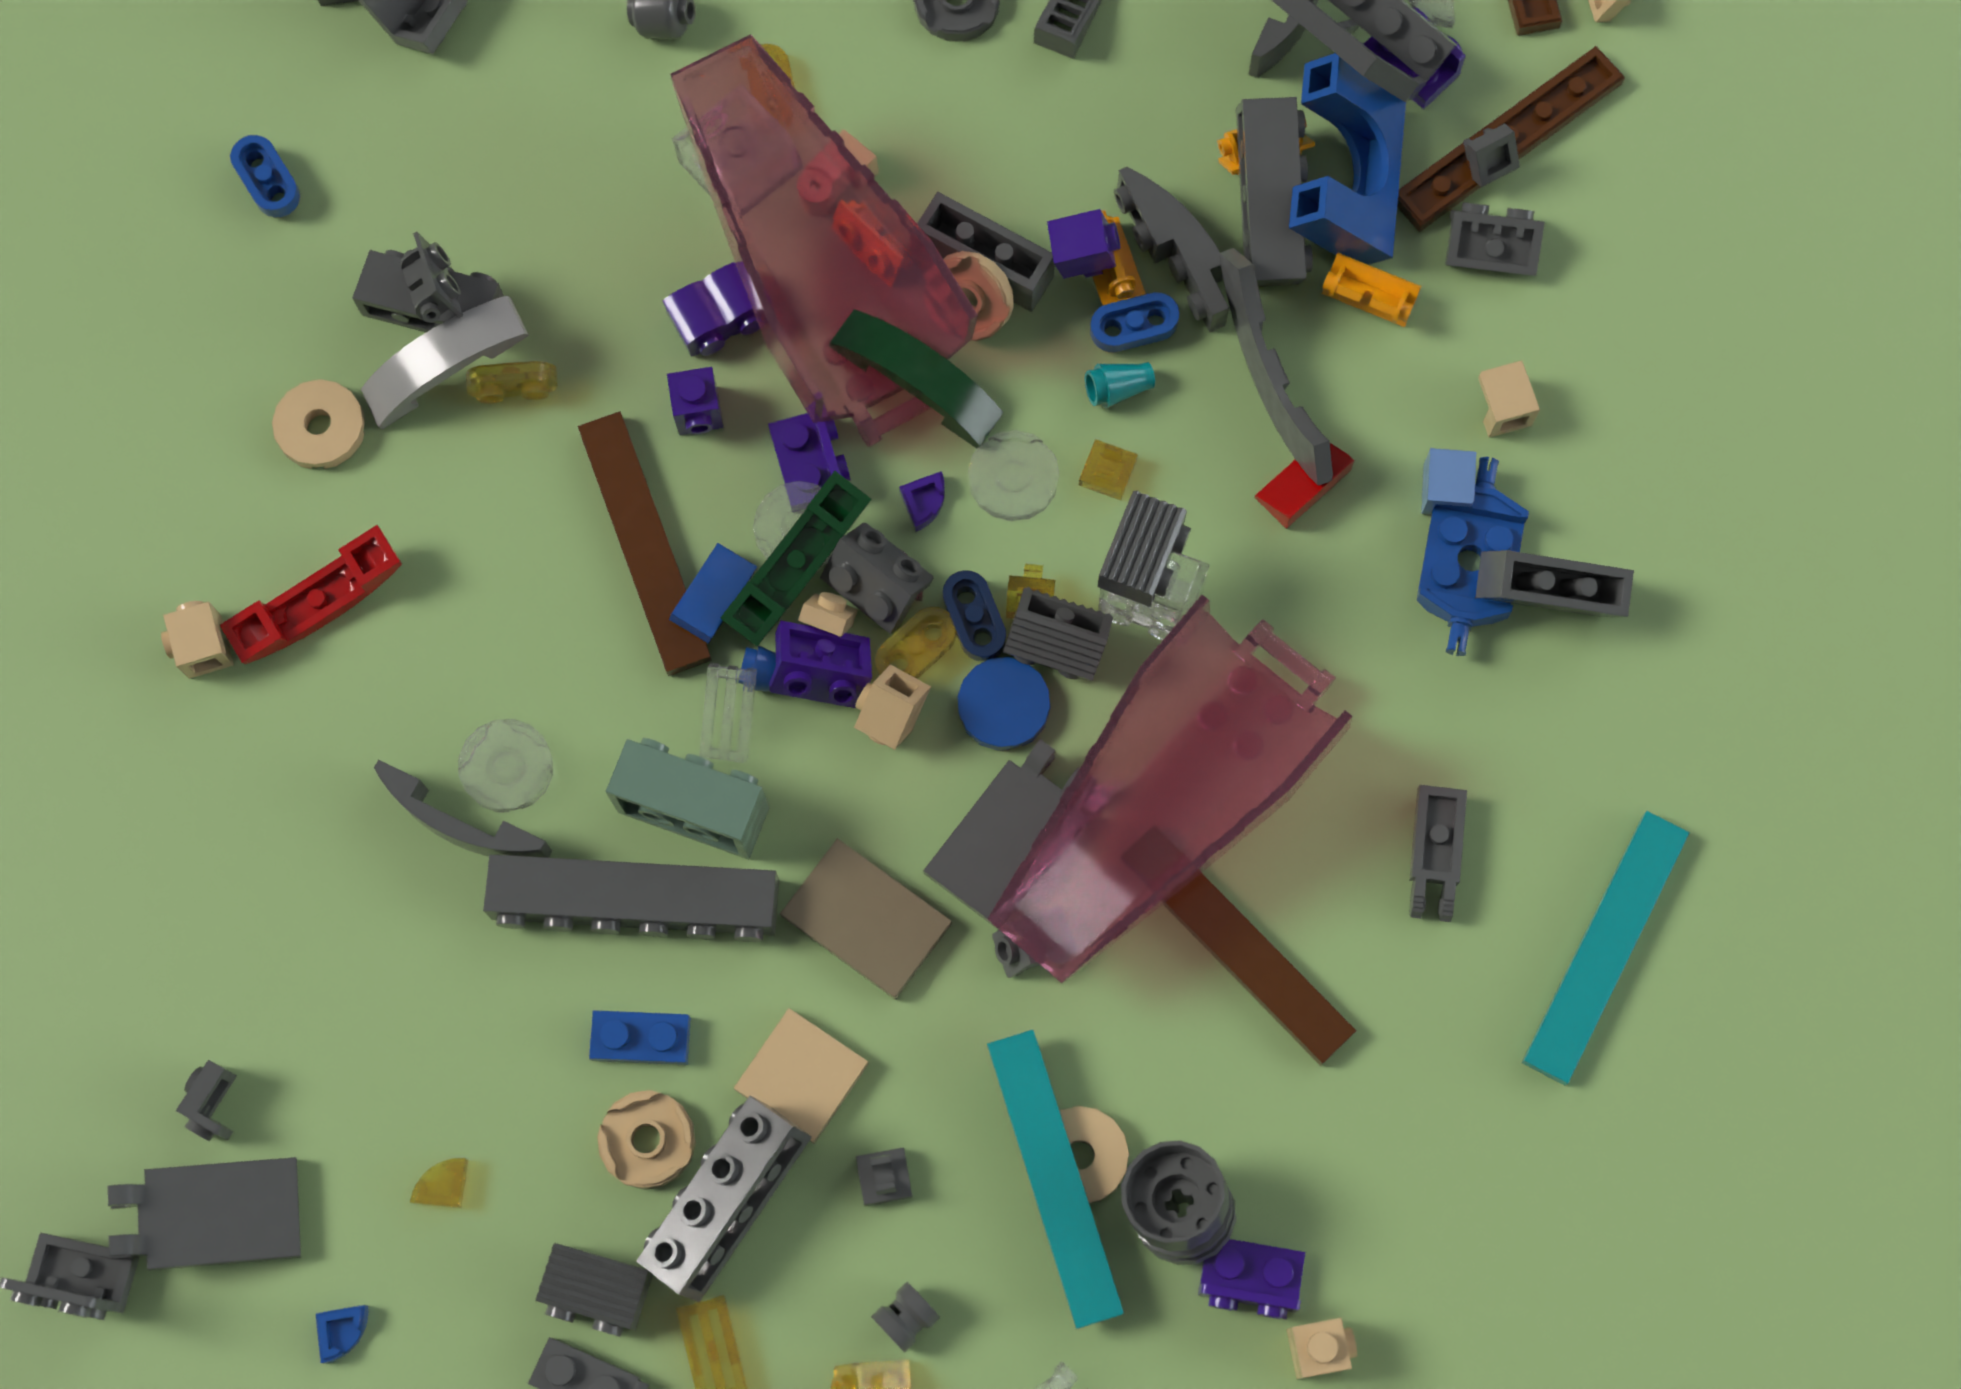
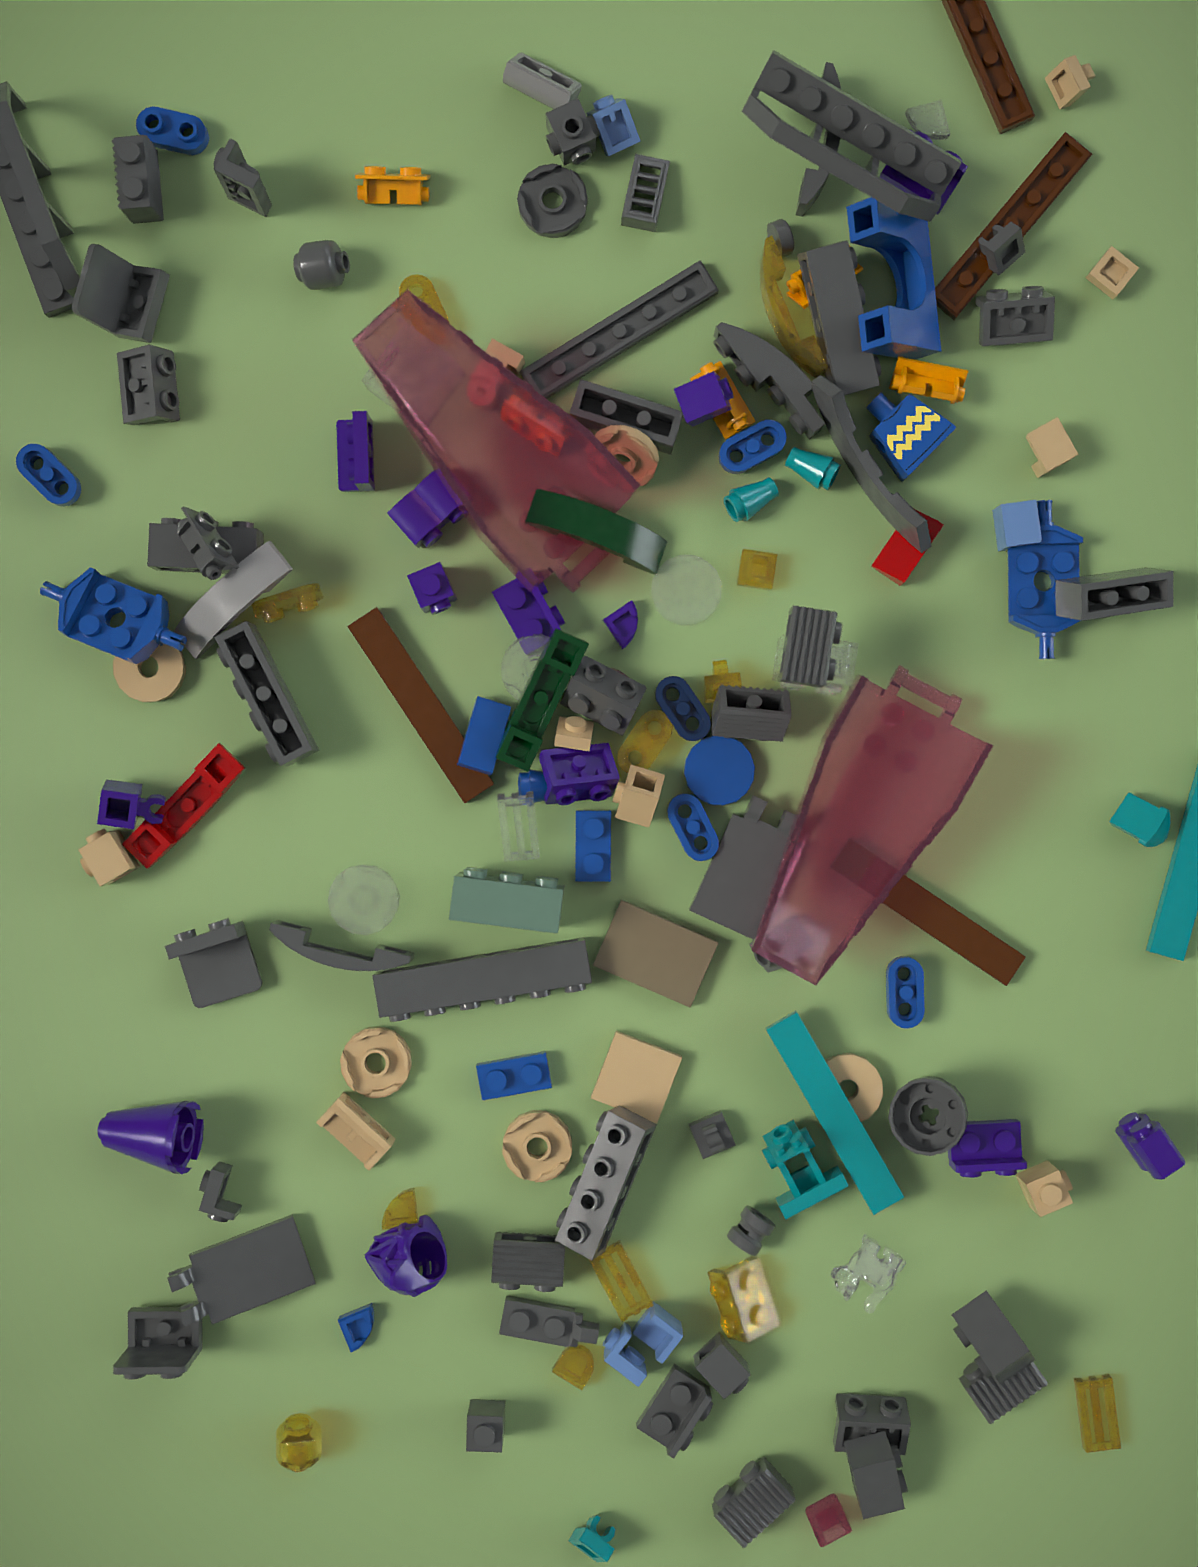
camera: 20 degrees left, 15 degrees up
dark grey hinge [1409,785,1467,922] -> none
none -> blue plate [40,567,187,664]
none -> dark purple brick [97,779,166,829]
none -> dark purple cone [97,1101,204,1174]
none -> dark grey bracket [117,344,180,426]
none -> dark grey bracket [165,918,262,1008]
none -> dark grey brick [214,621,320,767]
none -> tan hinge [316,1092,396,1171]
none -> dark purple bracket [336,411,375,492]
none -> tan tile [340,1026,412,1098]
none -> dark purple piece [364,1215,447,1297]
none -> dark grey tile [520,260,719,403]
none -> blue plate [575,810,611,882]
none -> blue plate [667,794,719,861]
none -> clear yellow slope [760,236,828,378]
none -> teal tile [762,1120,849,1219]
none -> dark grey tile [767,219,794,258]
none -> teal cone [785,446,841,490]
none -> blue torso [866,392,957,482]
none -> blue plate [886,956,925,1028]
none -> tan plate [1086,246,1139,300]
none -> teal tile [1109,792,1171,847]
none -> dark purple brick [1115,1112,1185,1180]

